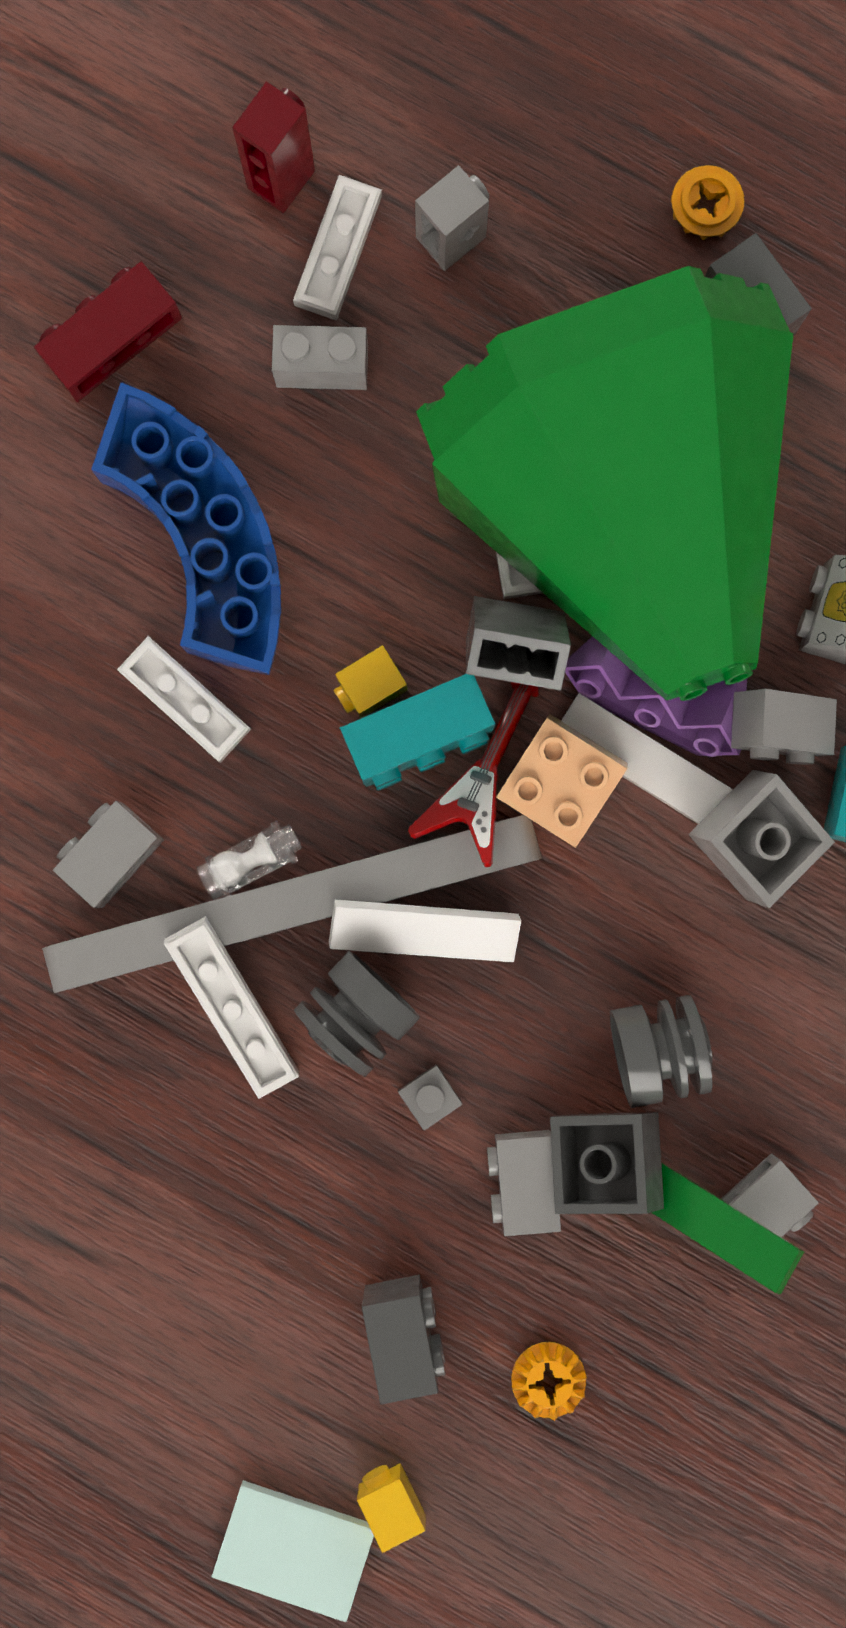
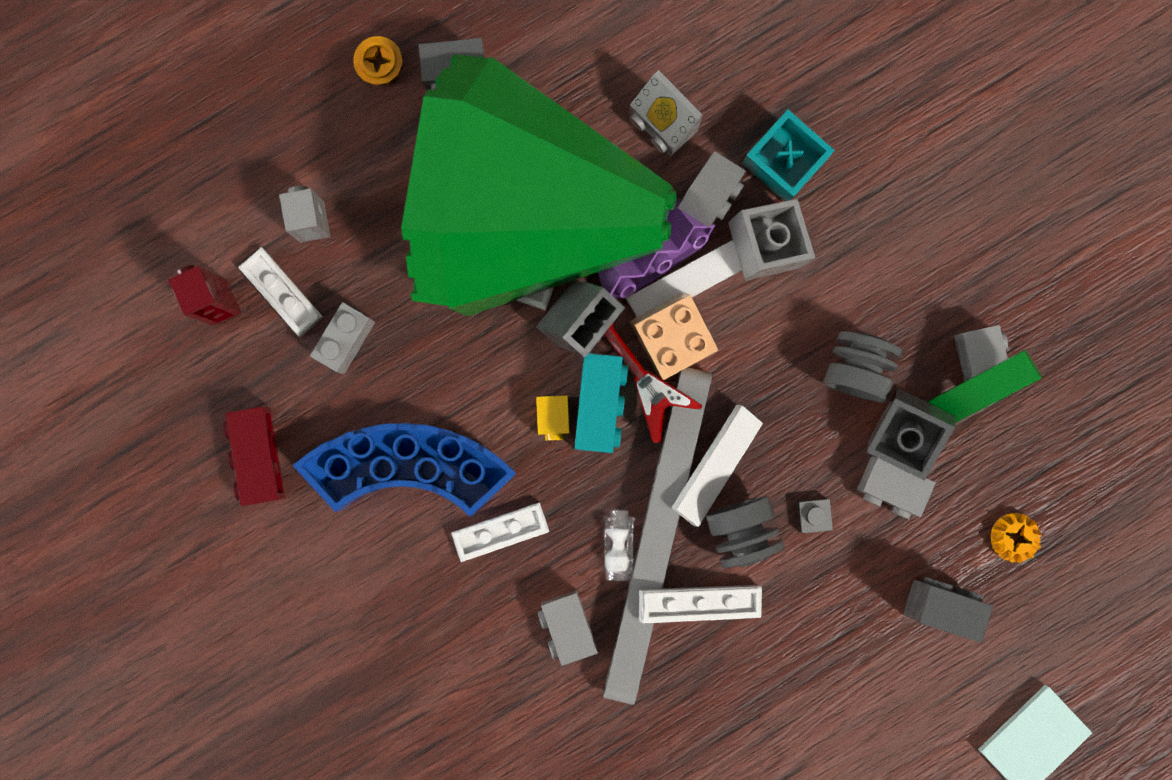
camera: 65 degrees left, 0 degrees up
yellow brick [357,1463,426,1553] -> none

